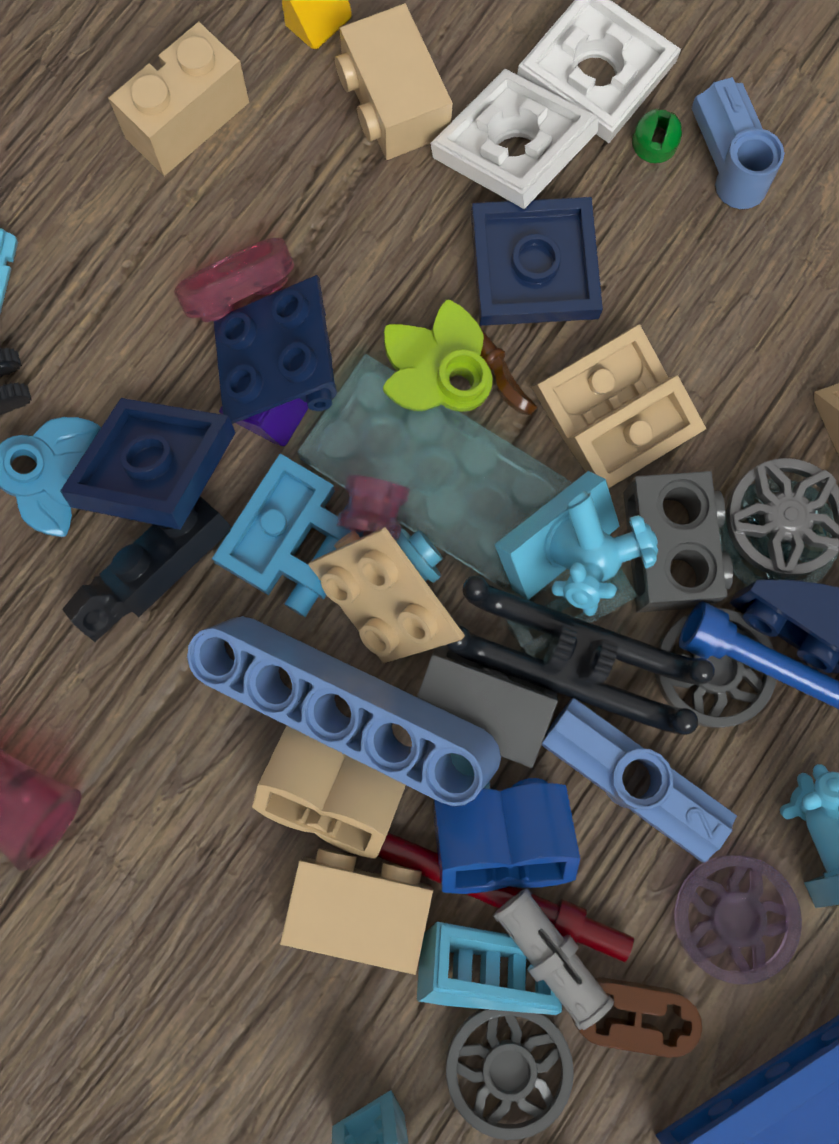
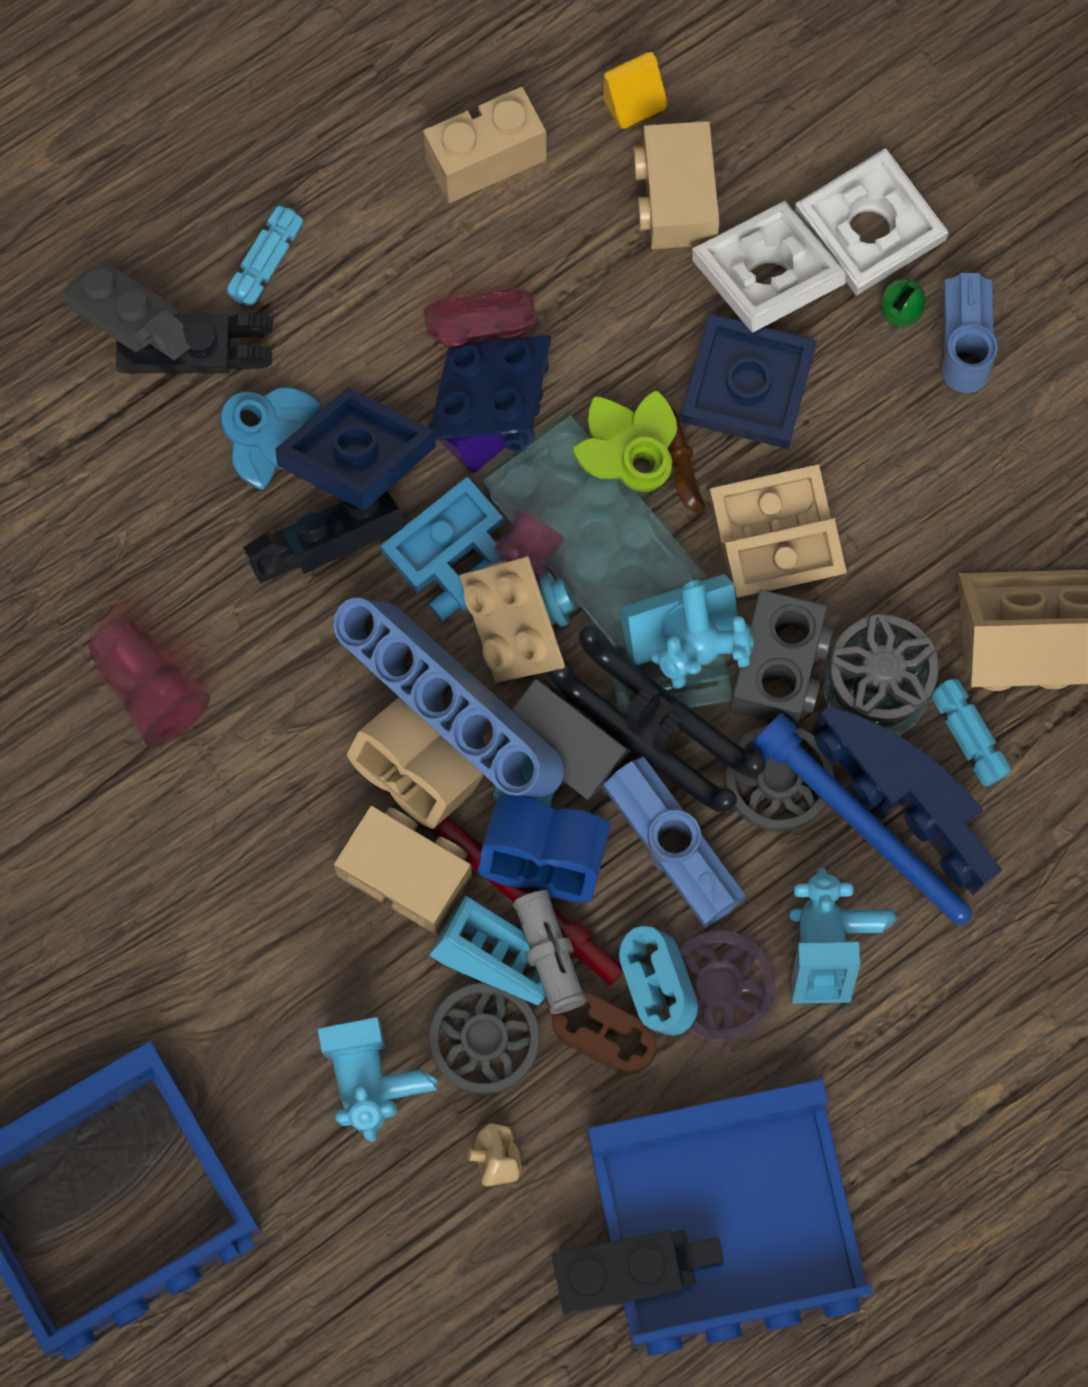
camera: 25 degrees right, 5 degrees down
none -> medium azure beam [619,926,698,1036]

